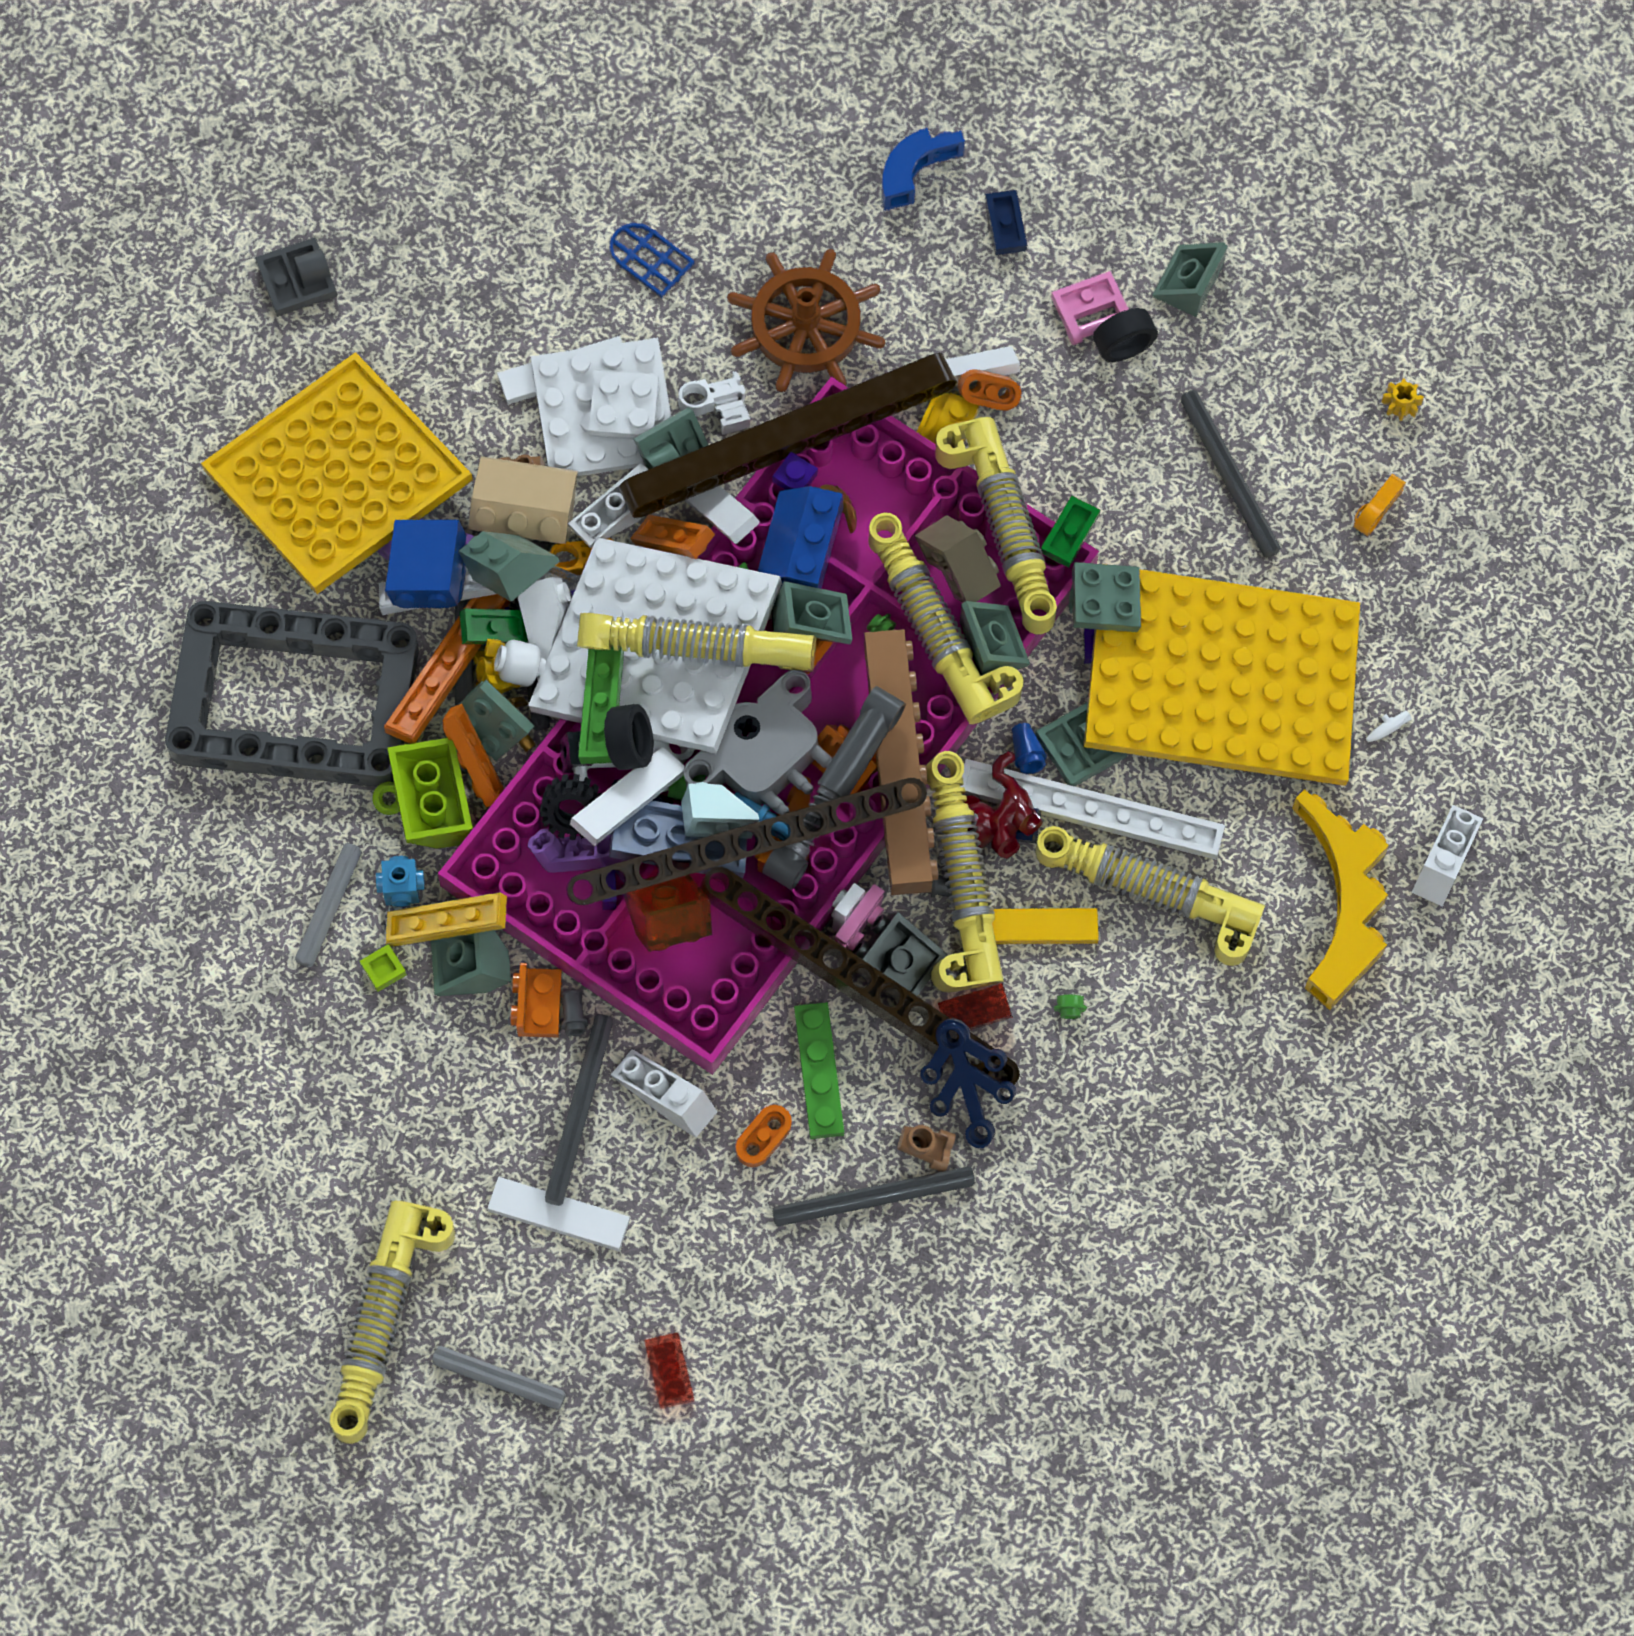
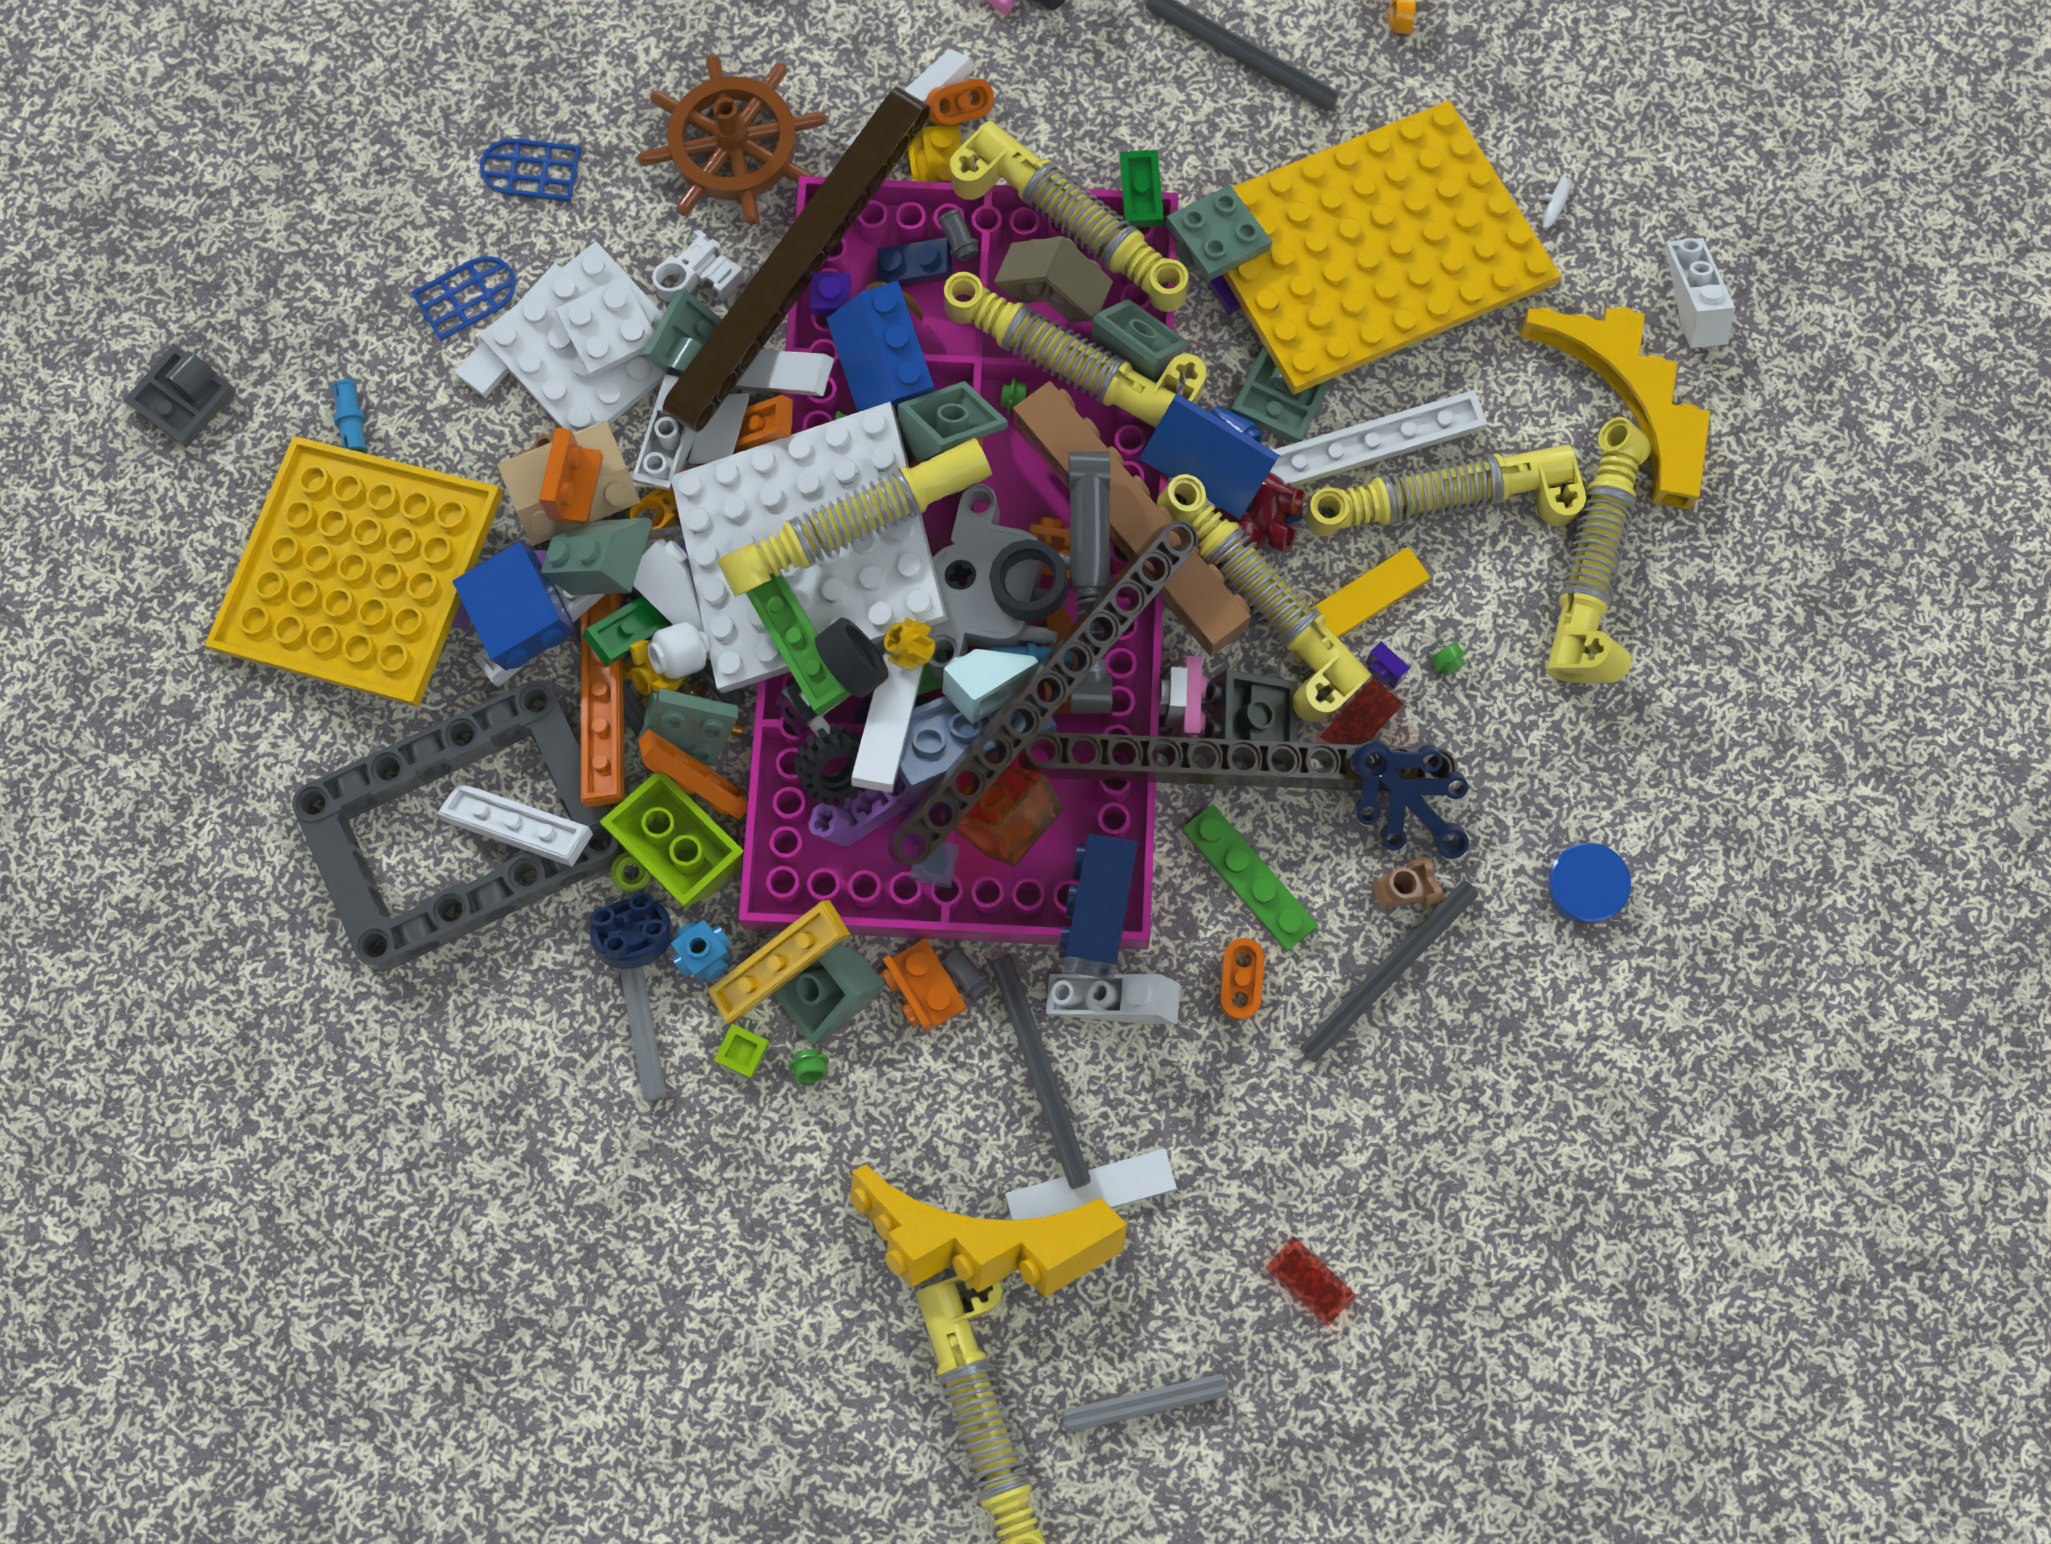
camera: 30 degrees left, 5 degrees up
none -> dark azure pin [331,379,368,454]
none -> blue window [411,256,516,342]
none -> white tile [437,782,593,867]
none -> orange bracket [539,428,603,525]
none -> dark blue tile [590,892,673,969]
none -> white sticker [689,393,749,464]
none -> bright green plate [789,1049,829,1083]
none -> yellow arch [850,1164,1127,1297]
none -> dark blue plate [876,237,953,287]
none -> yellow gear [884,617,935,671]
none -> clear light blue plate [910,842,960,888]
none -> dark grey pin [938,209,979,262]
none -> black tyre [989,539,1069,622]
none -> dark blue brick [1058,833,1138,980]
none -> blue tile [1139,393,1280,520]
none -> dark purple plate [1366,641,1410,689]
none -> light yellow piece [1546,417,1652,683]
none -> blue tile [1547,843,1631,924]

